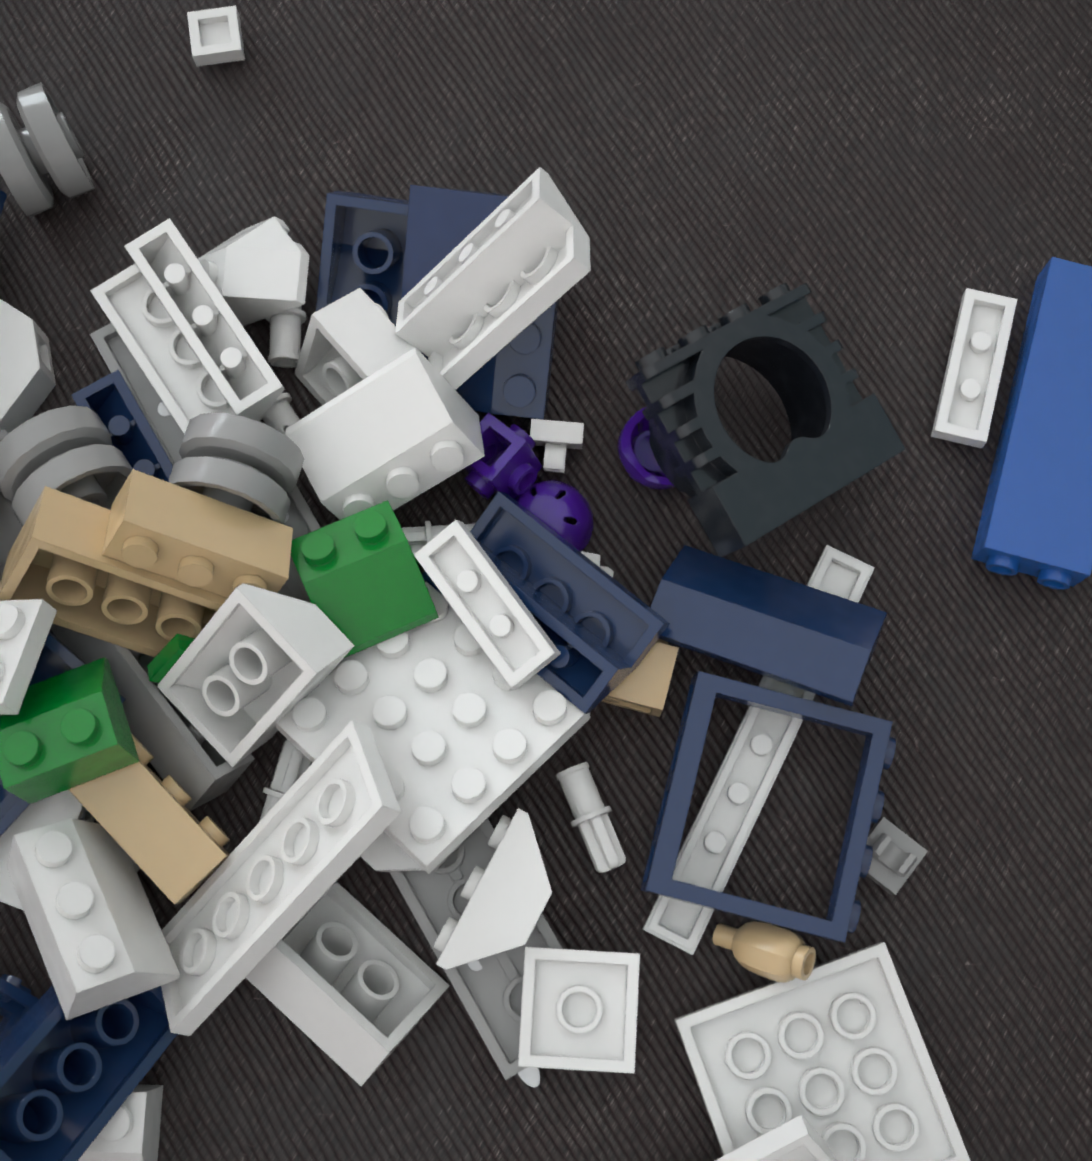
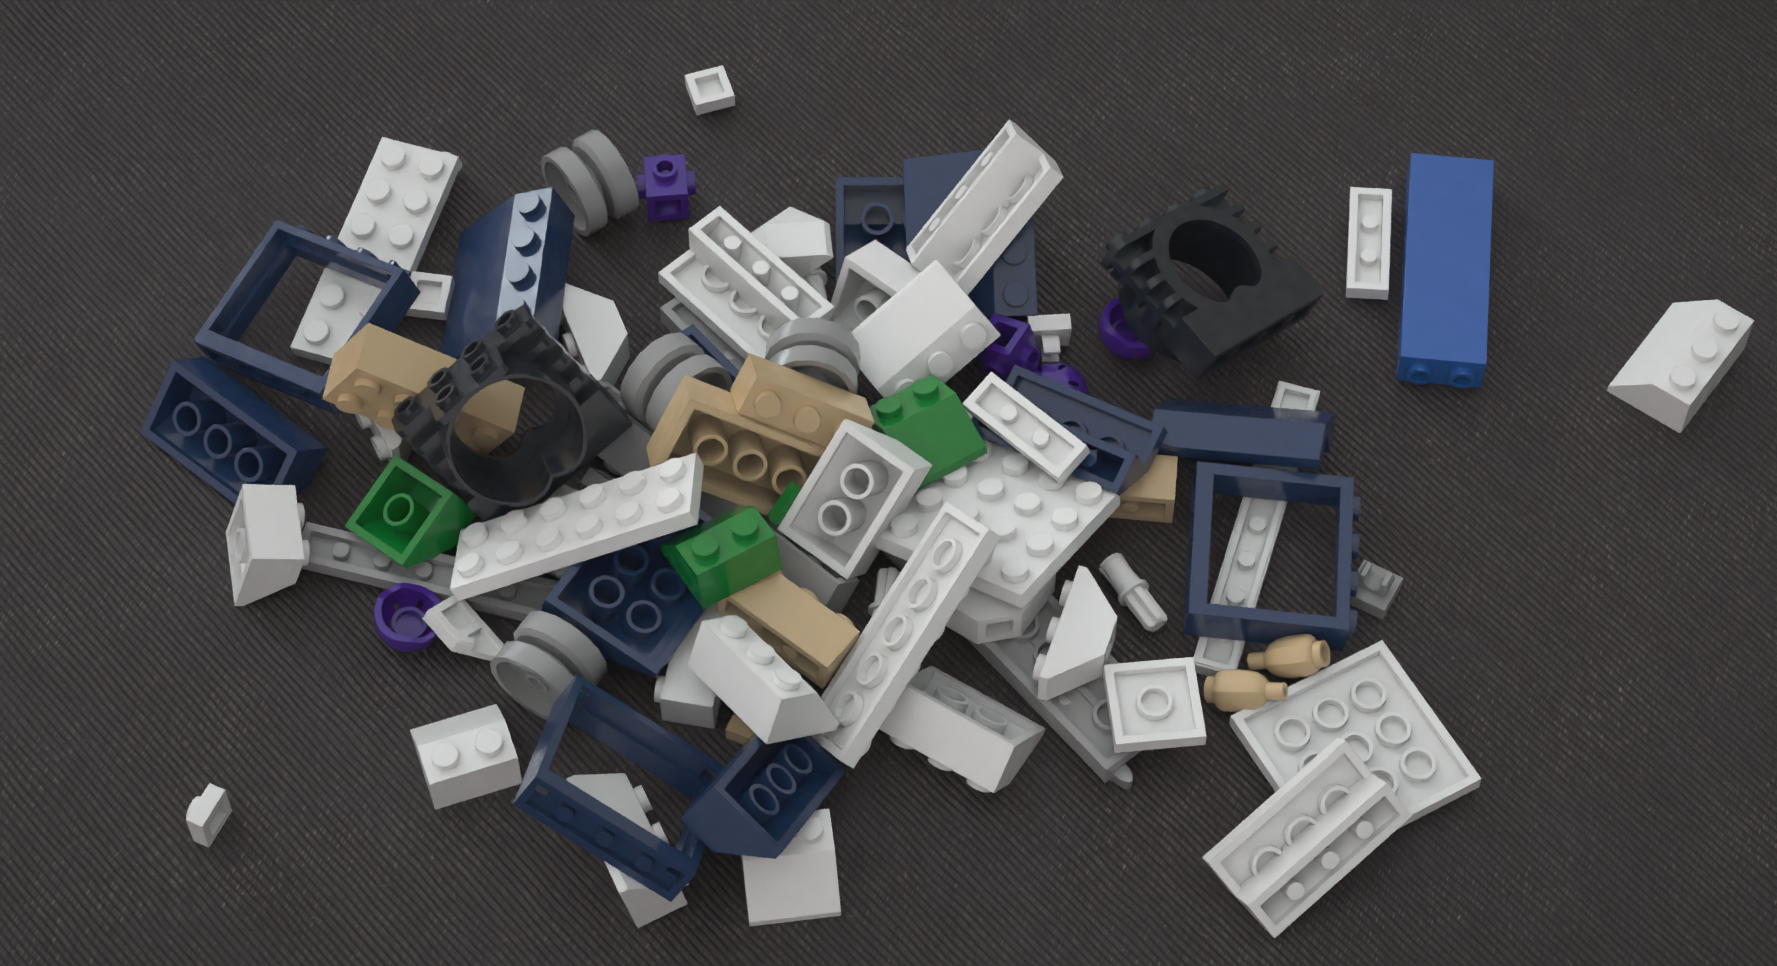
camera: 10 degrees left, 20 degrees down
none -> dark purple brick [636,154,696,222]
none -> tan plant [1204,669,1288,712]

